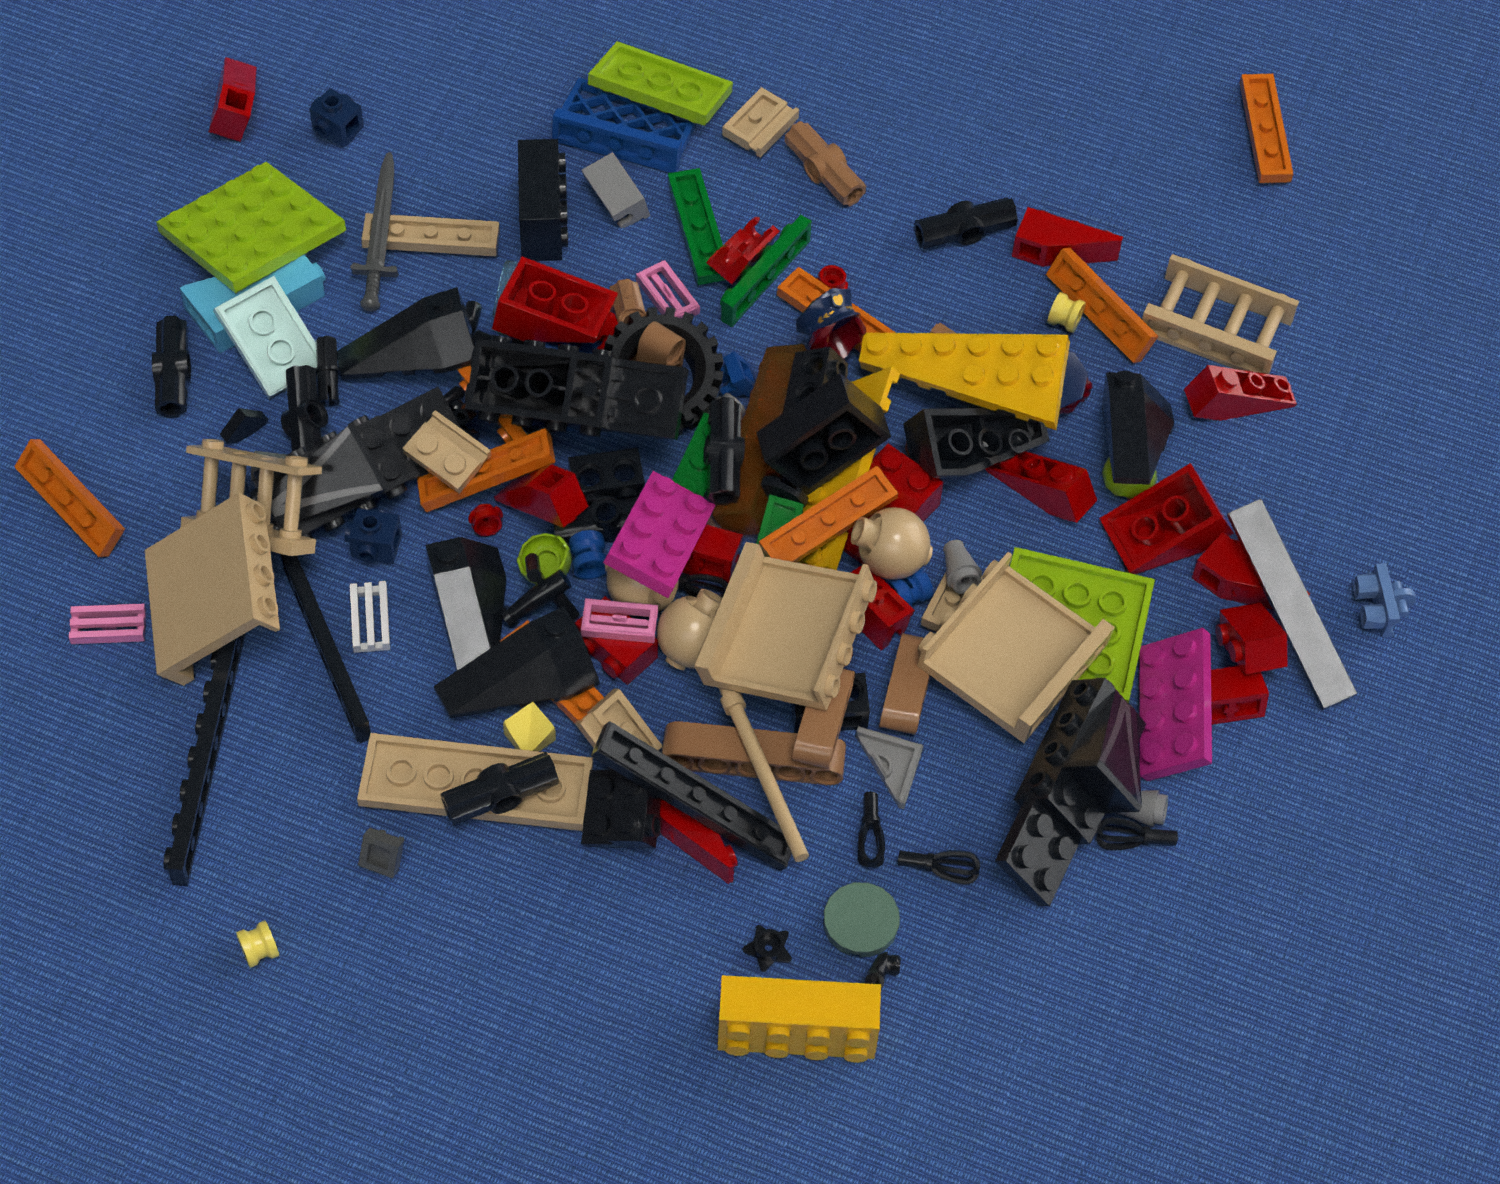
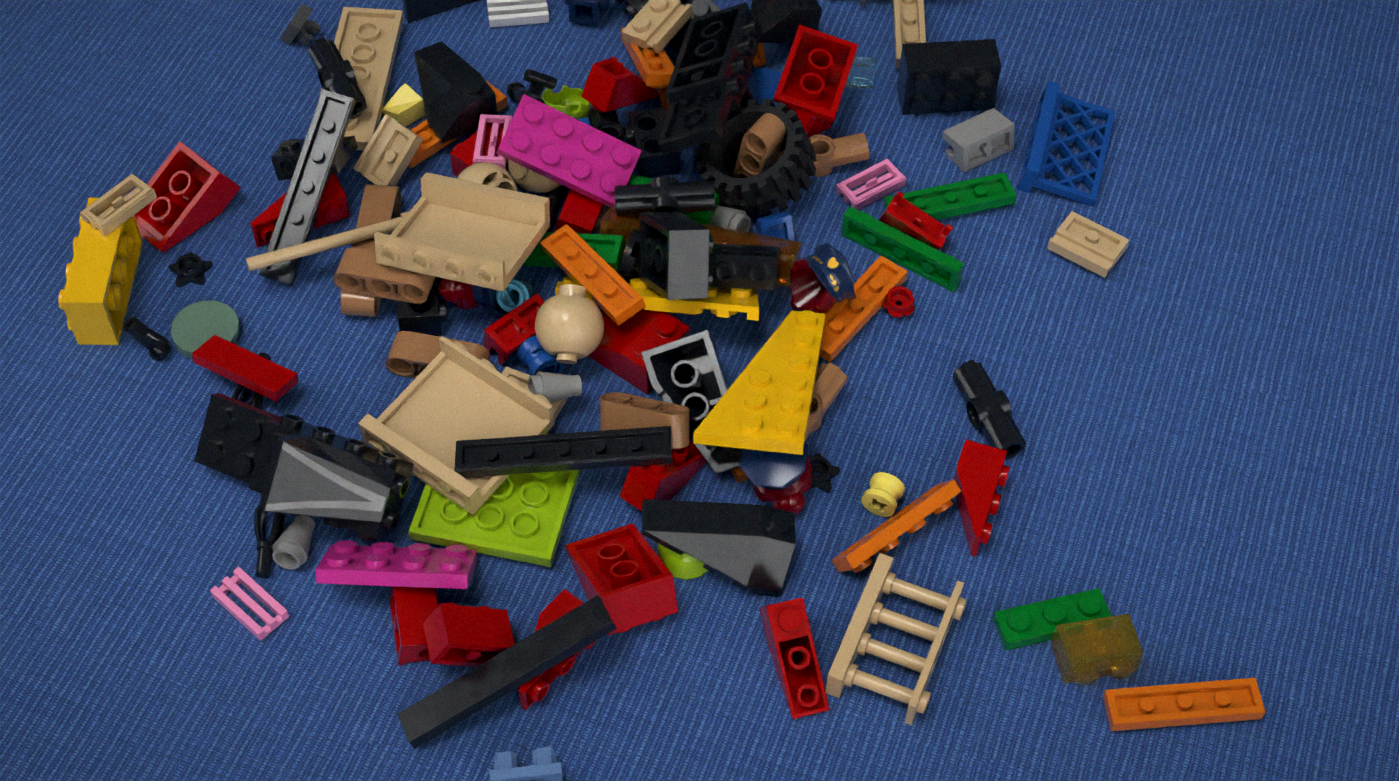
camera: 90 degrees right, 5 degrees down
black wedge [425,537,507,670] -> none
lime plate [588,41,733,126] -> none
medium nougat piece [785,121,866,207] -> none
light grey tile [856,726,924,809] -> none
black piece [858,791,885,868] -> none
none -> tan tile [80,174,157,236]
none -> red slope [135,142,241,253]
none -> red tile [192,335,298,402]
none -> bright pink tile [210,567,289,641]
none -> black tile [454,426,673,478]
none -> medium nougat beam [600,392,689,449]
none -> green plate [993,588,1113,651]
none -> clear yellow brick [1051,614,1143,684]

